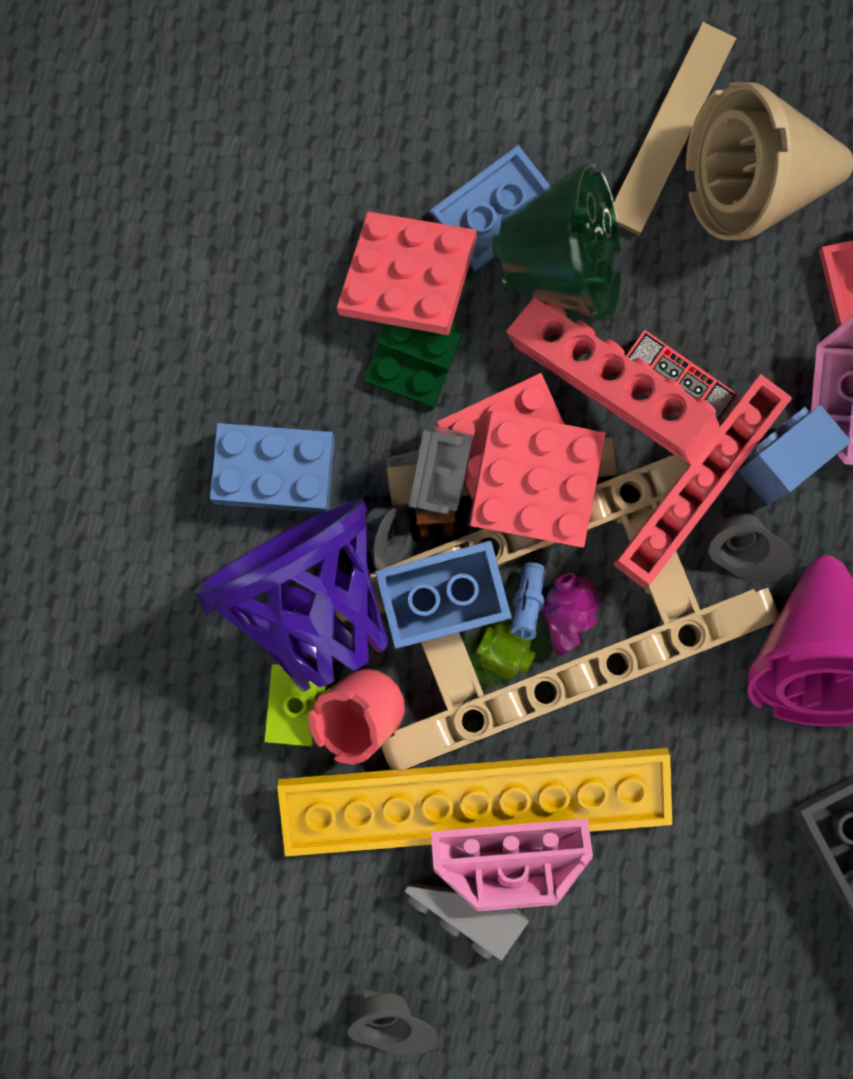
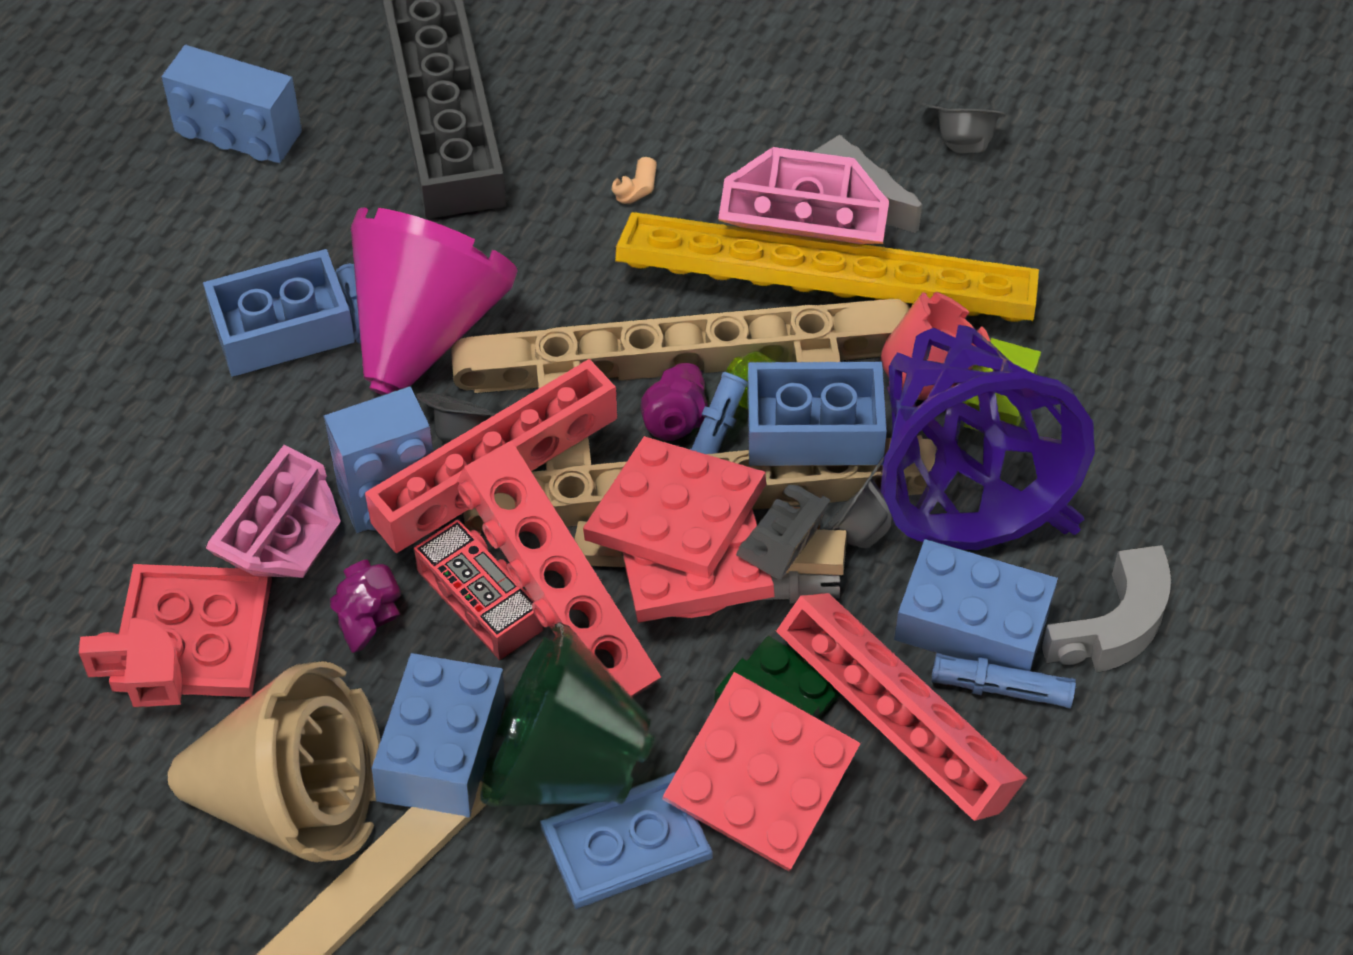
camera: 165 degrees left, 30 degrees down
none -> magenta head [330,559,401,653]
none -> medium blue brick [372,653,505,818]
none -> light nougat arm [612,157,657,204]
none -> coral brick [776,593,1027,821]
none -> medium blue pin [931,653,1076,708]
none -> light grey arch [1042,545,1171,672]

